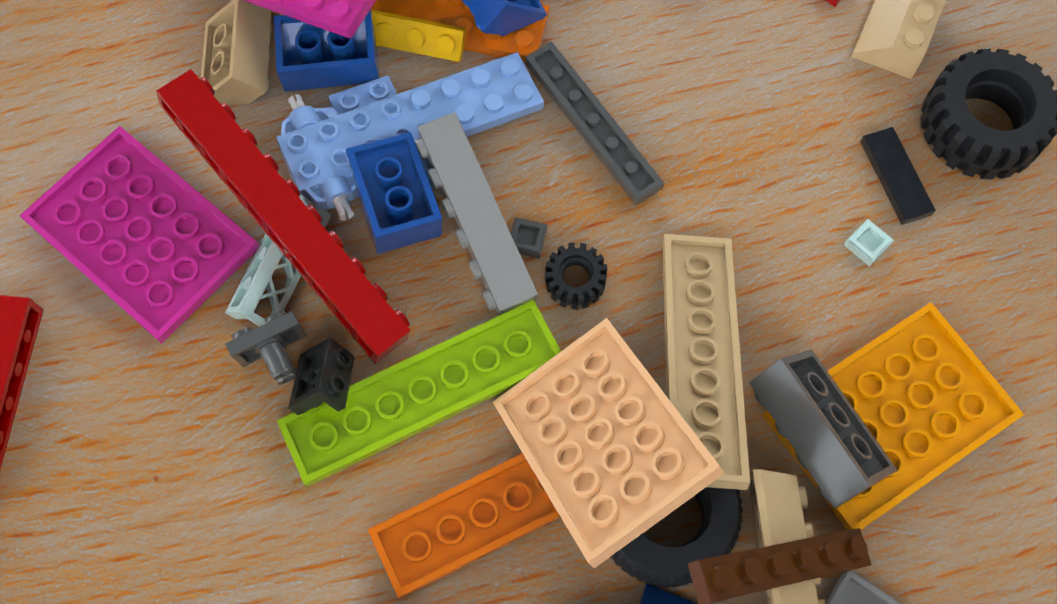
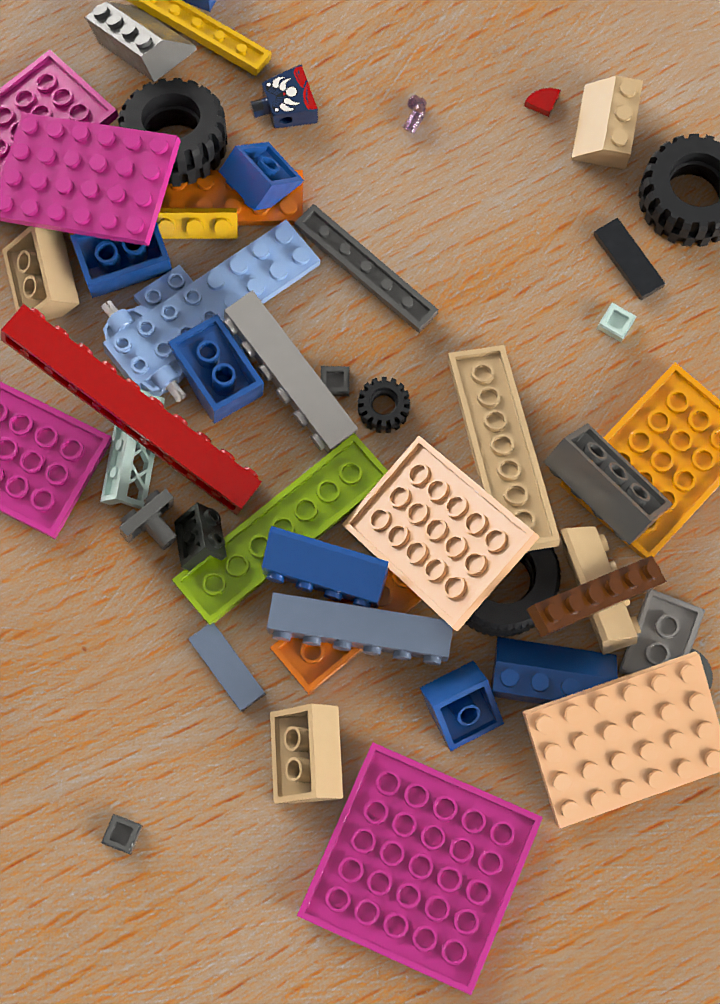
camera: 15 degrees left, 5 degrees up
none -> sand blue tile [188,622,266,712]
none -> blue slope [261,526,389,609]
none -> sand blue brick [267,592,453,665]

